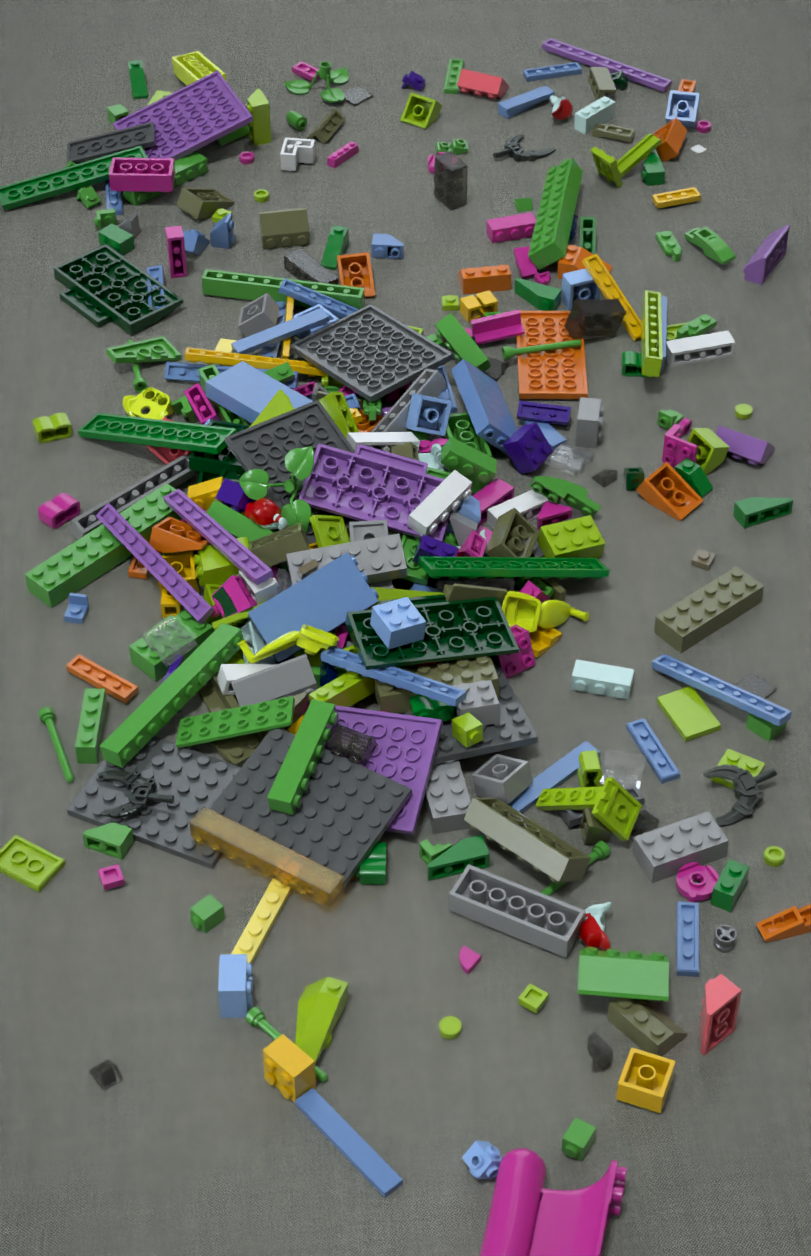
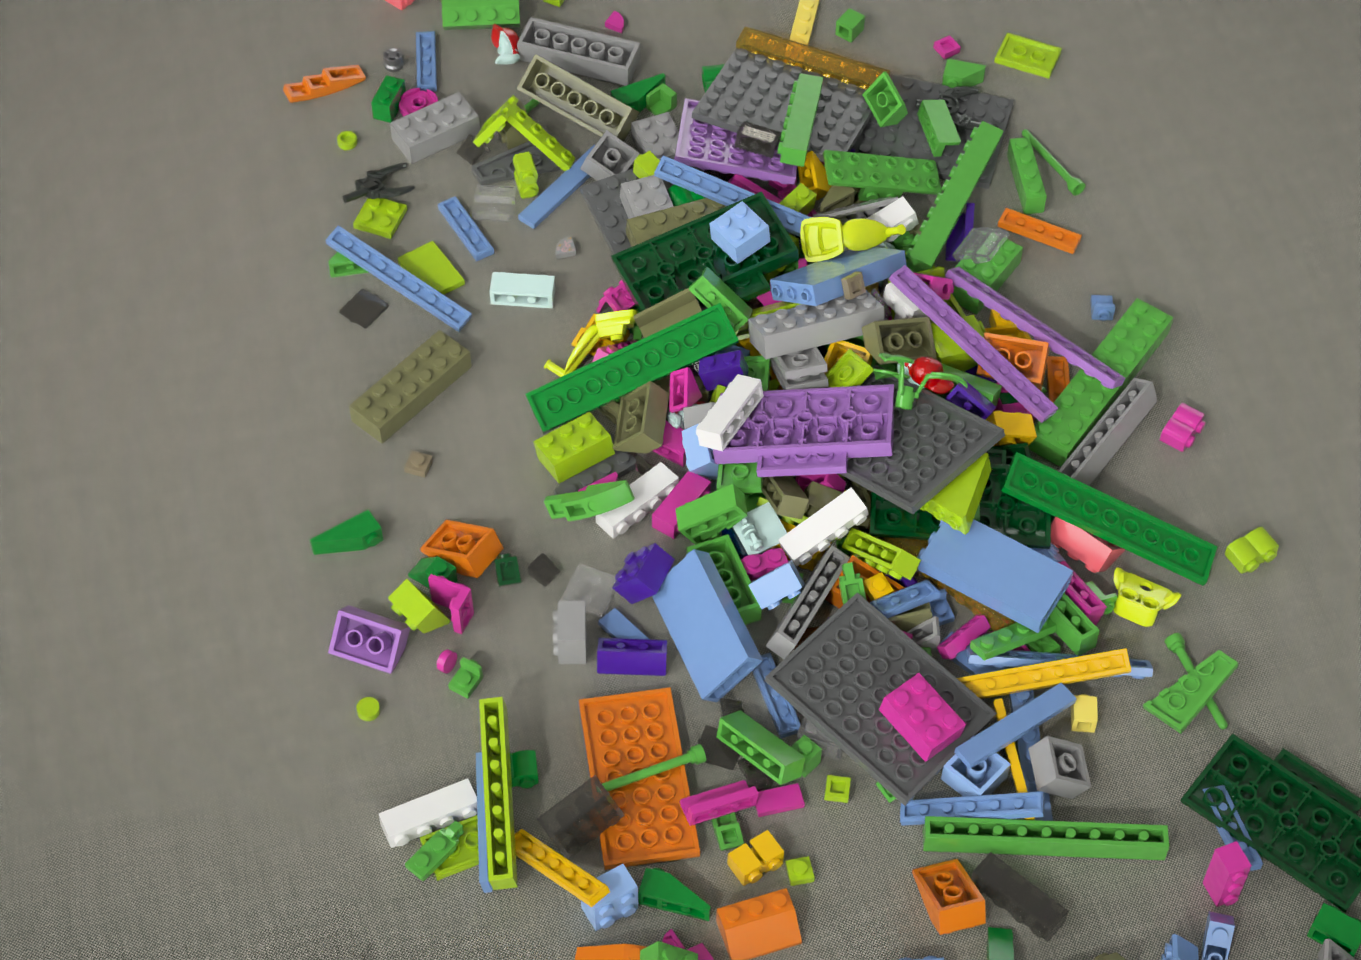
camera: 170 degrees right, 10 degrees up
none -> light grey tile [555,236,576,259]
none -> bright green panel [689,267,752,332]
none -> bright green slope [862,71,908,127]
none -> dark pink brick [879,673,966,762]
none -> bright green panel [917,99,961,157]

